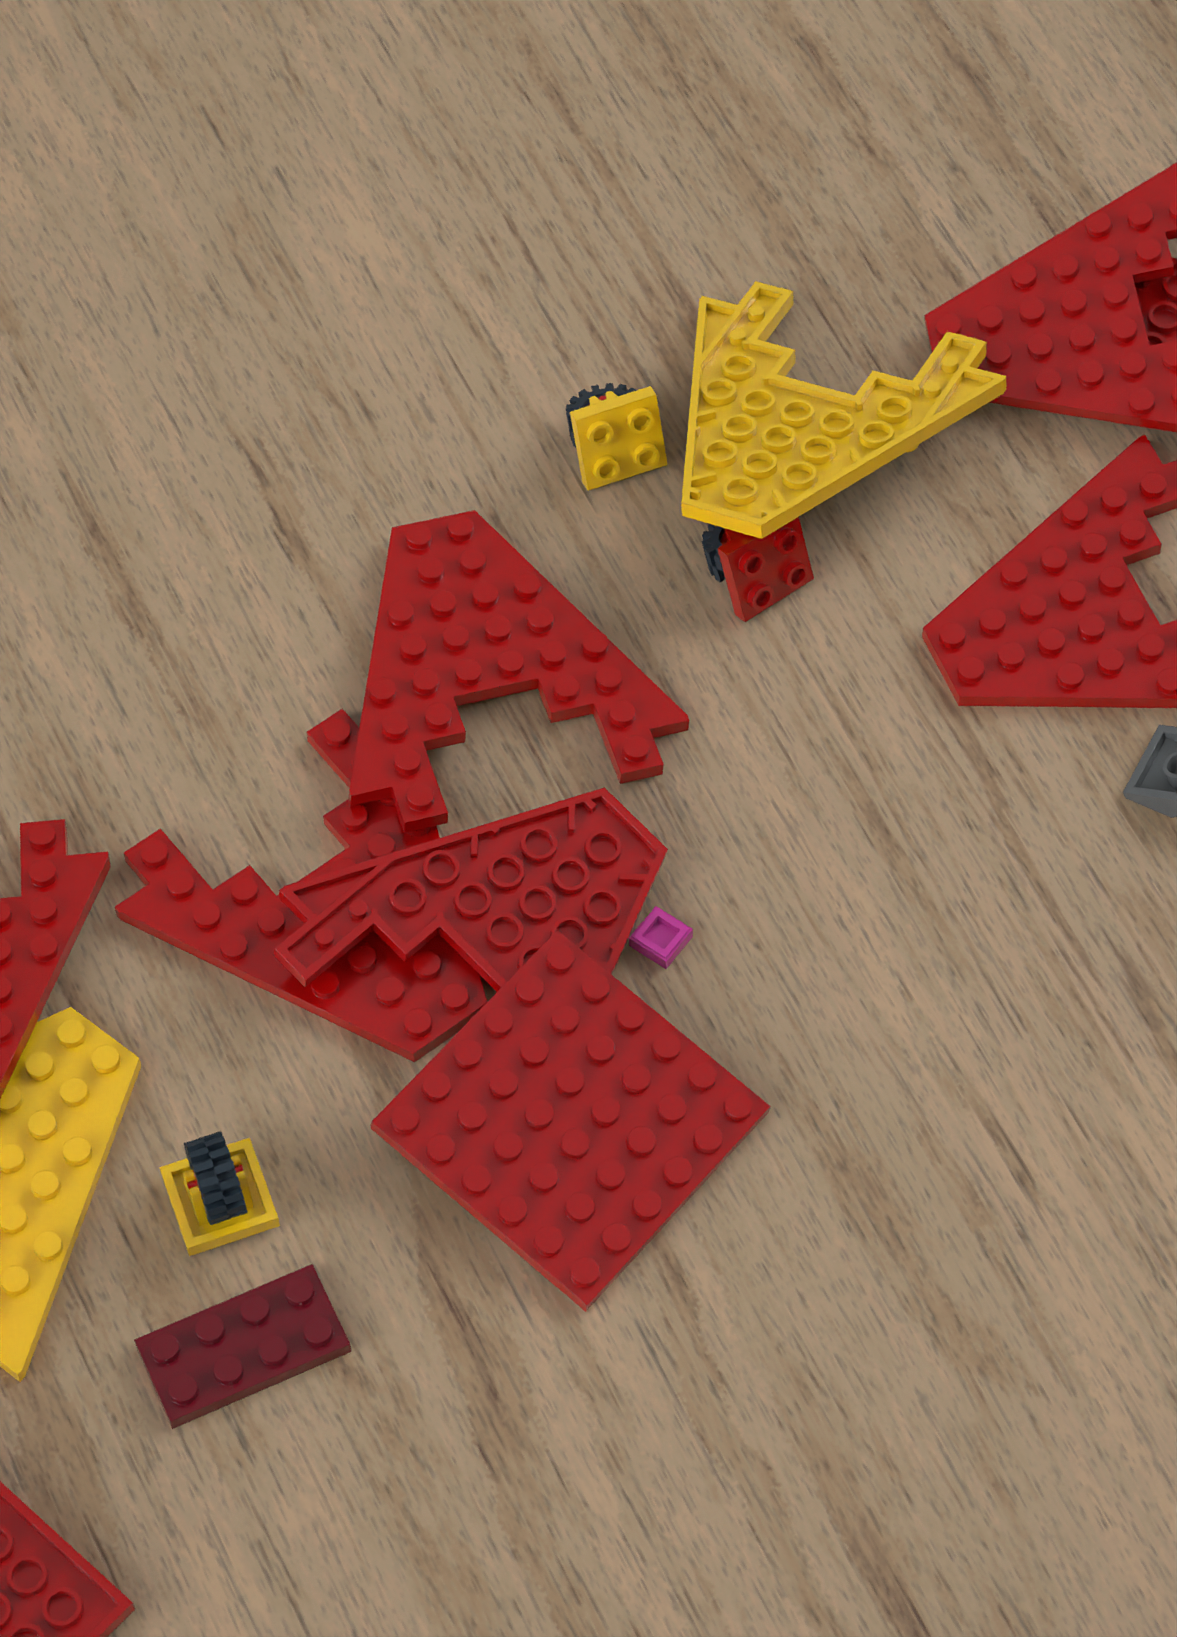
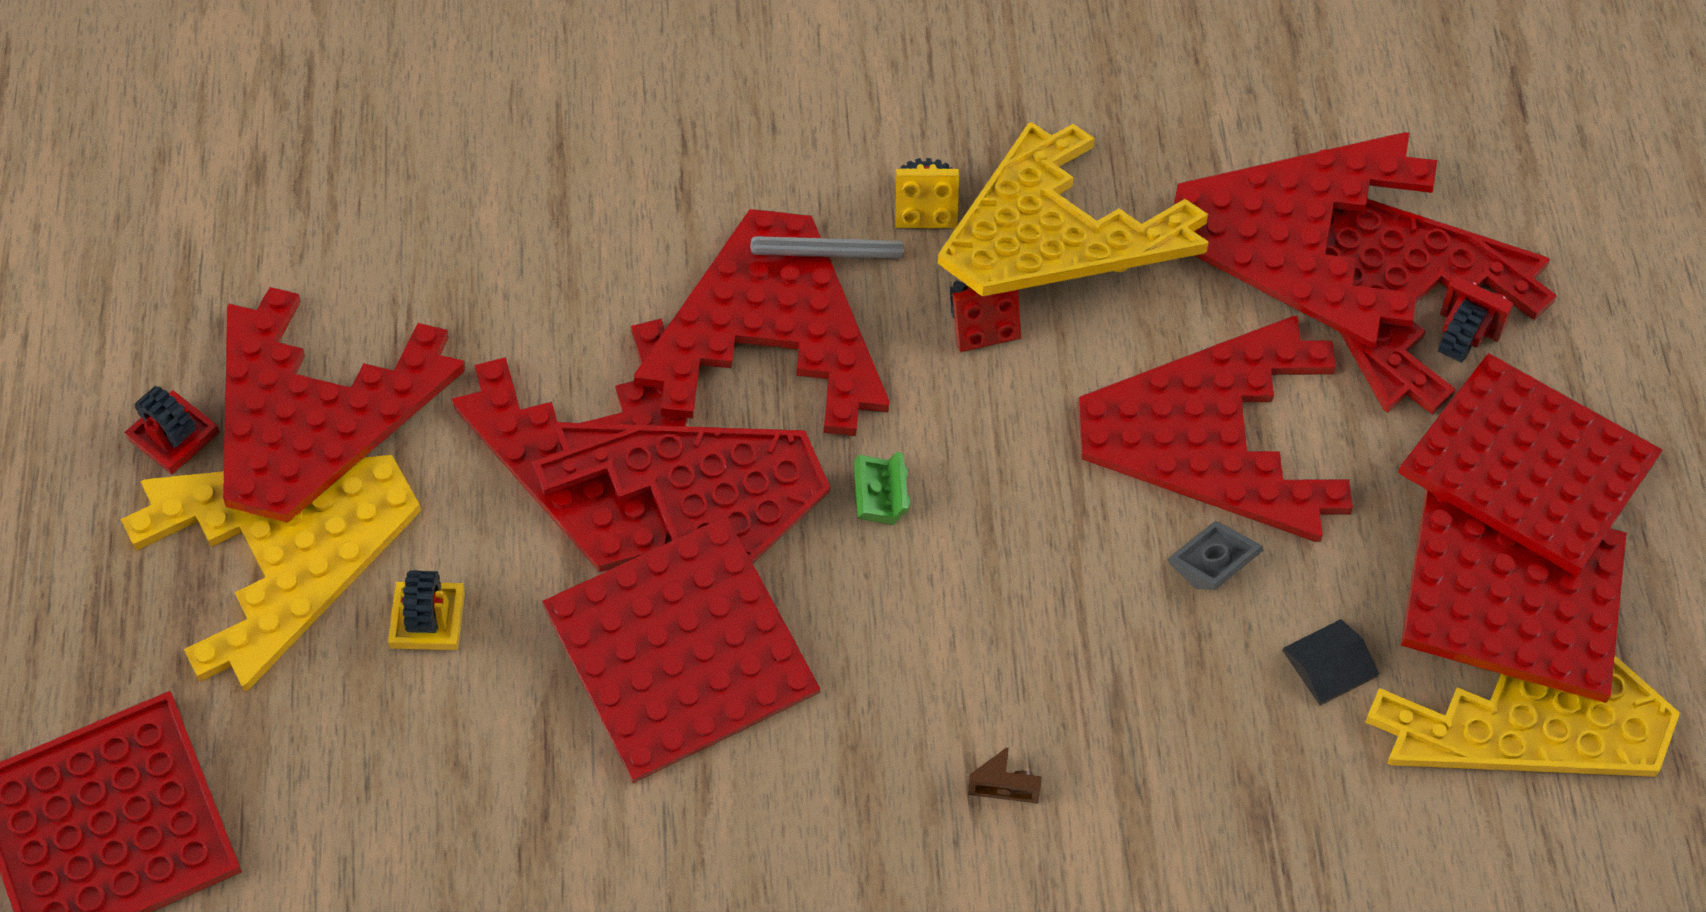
camera: 20 degrees right, 0 degrees up
dark red plate [134,1264,352,1429] -> none
dark pink tile [629,906,693,969] -> none
none -> light grey axle [750,236,904,259]
none -> bright green bracket [853,452,910,525]
none -> reddish brown slope [968,747,1042,804]

